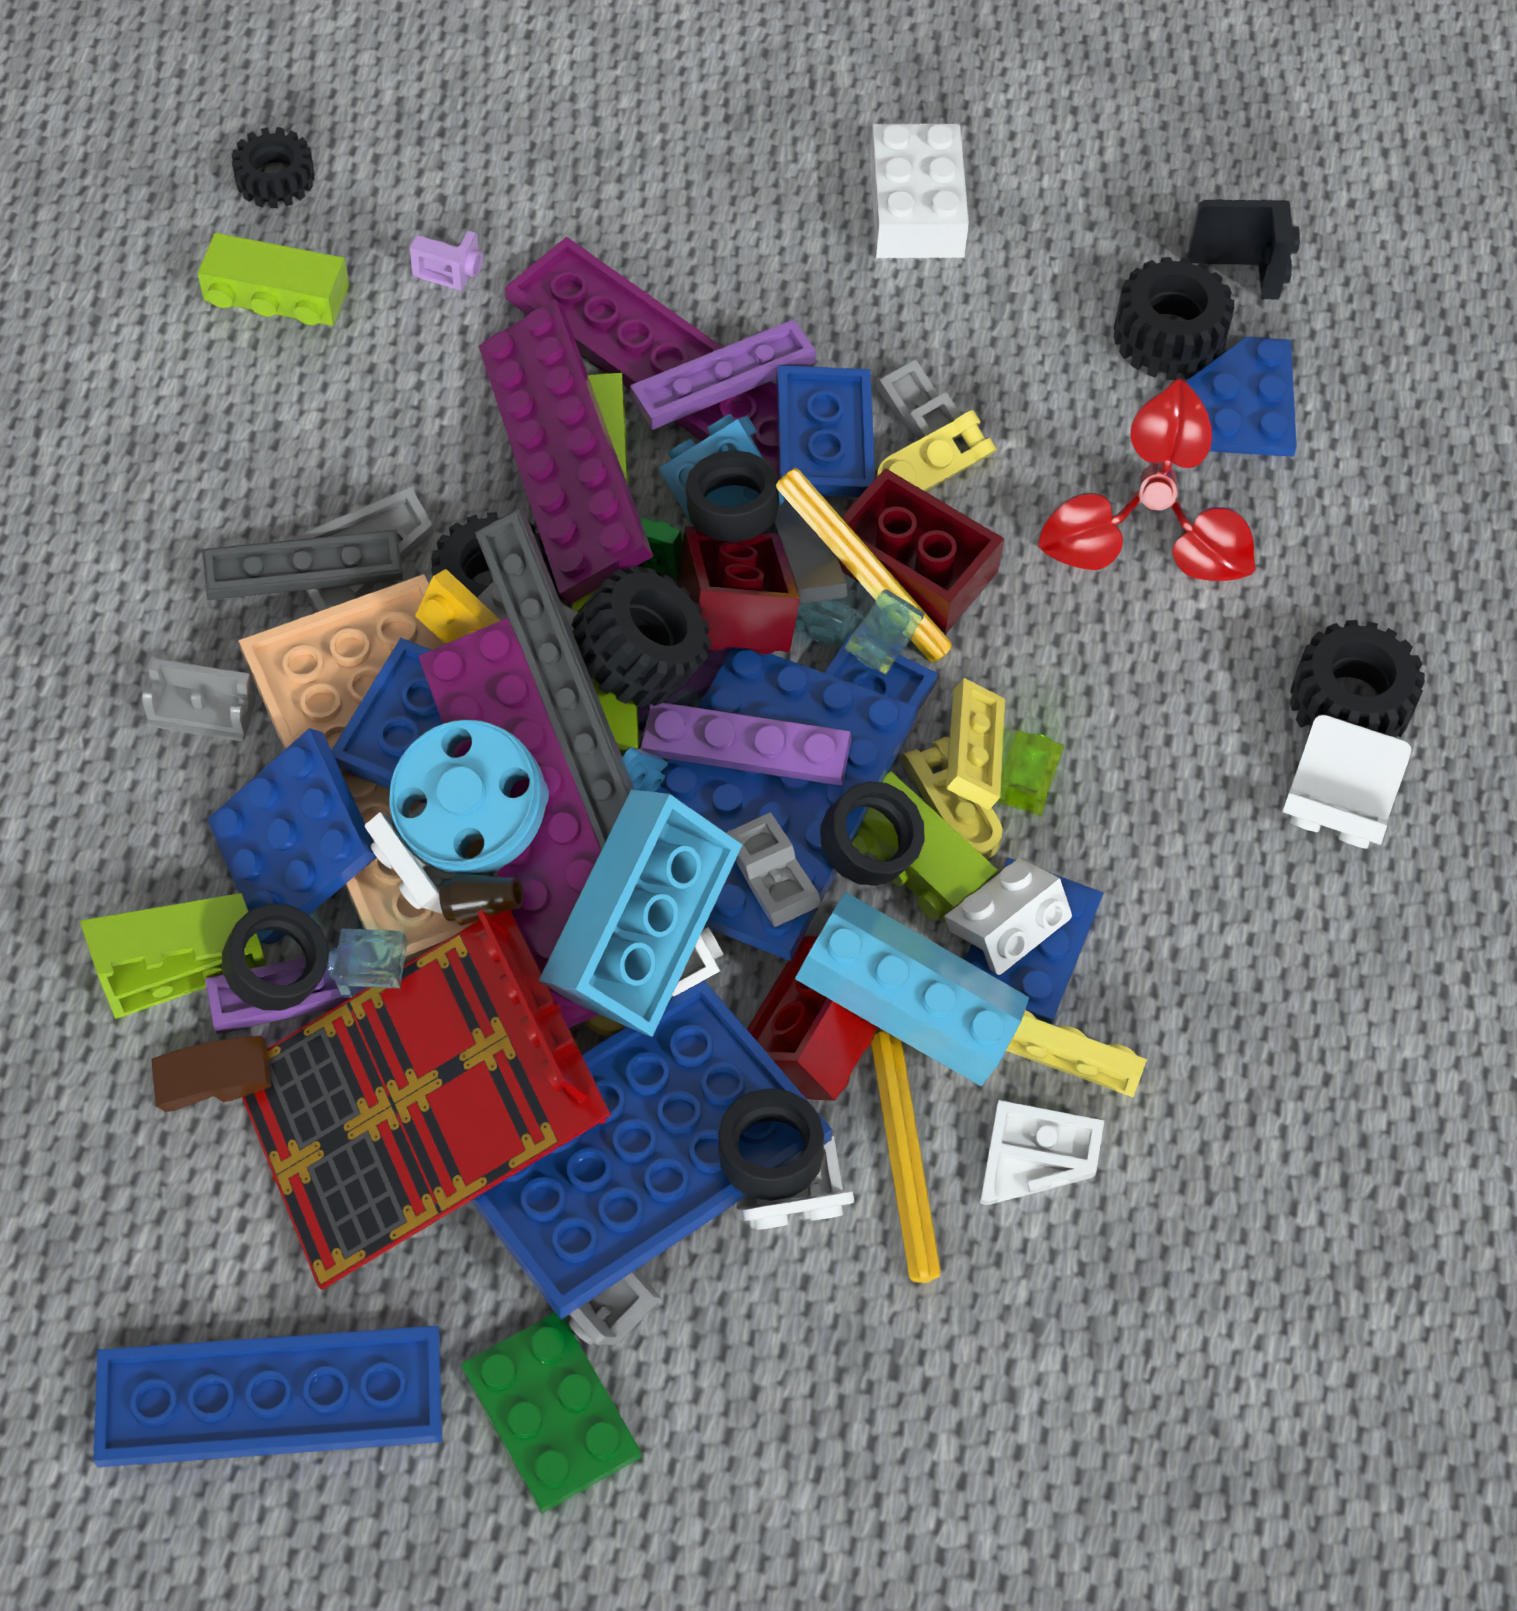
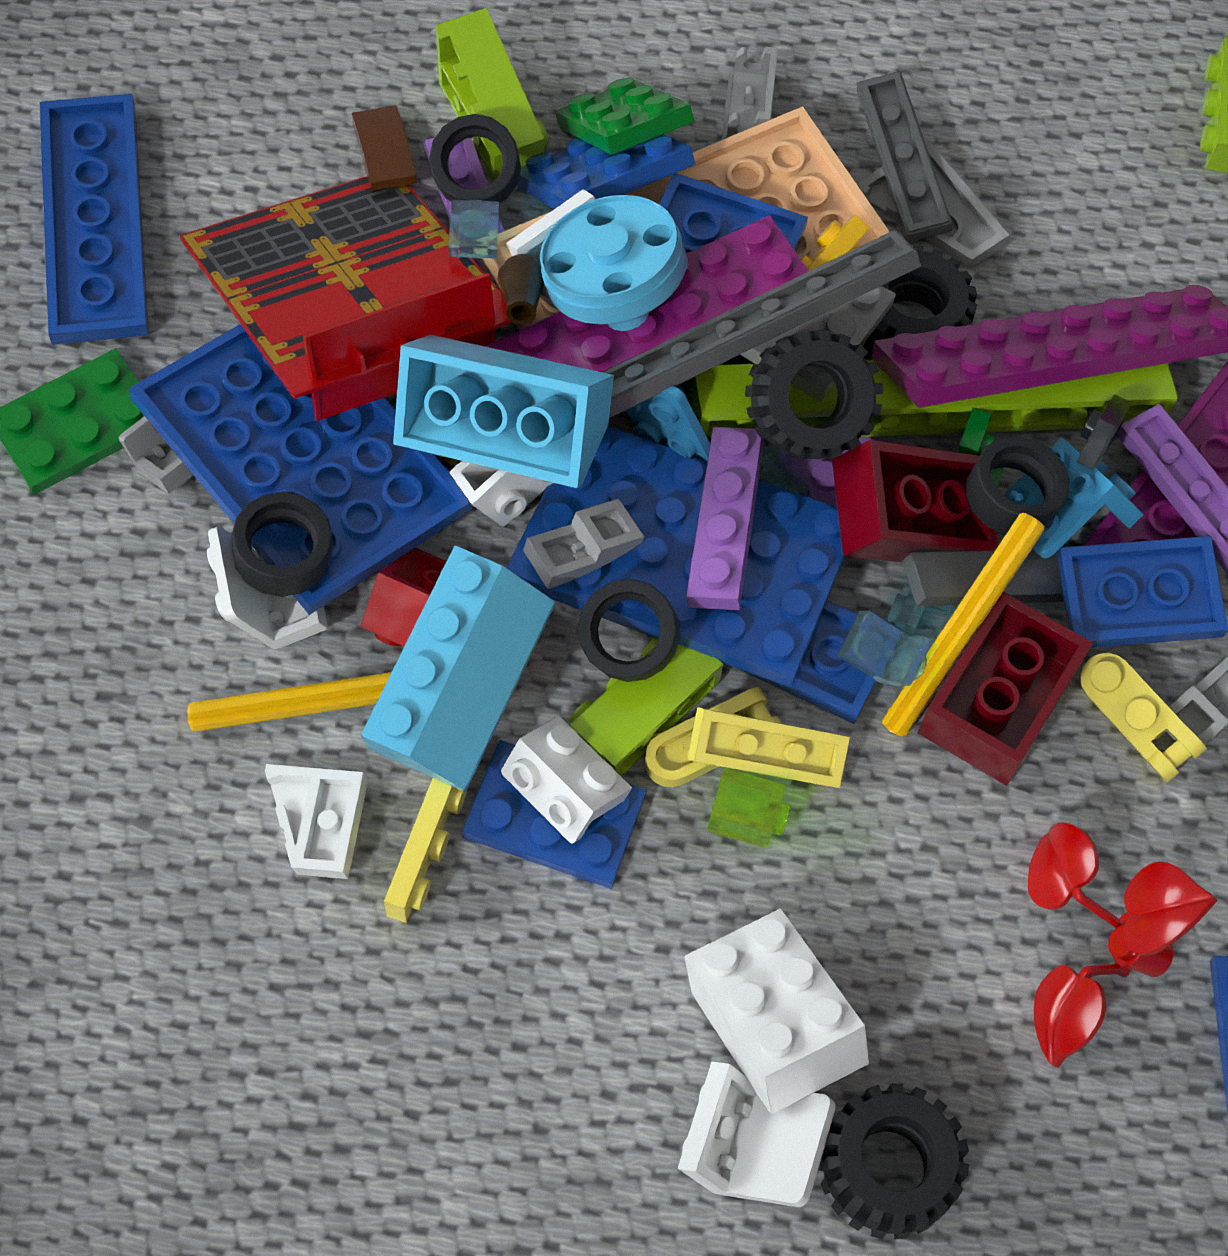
camera: 85 degrees right, 5 degrees up
none -> green plate [555,77,695,155]
none -> white brick [684,908,869,1115]
none -> black plate [1077,394,1131,470]

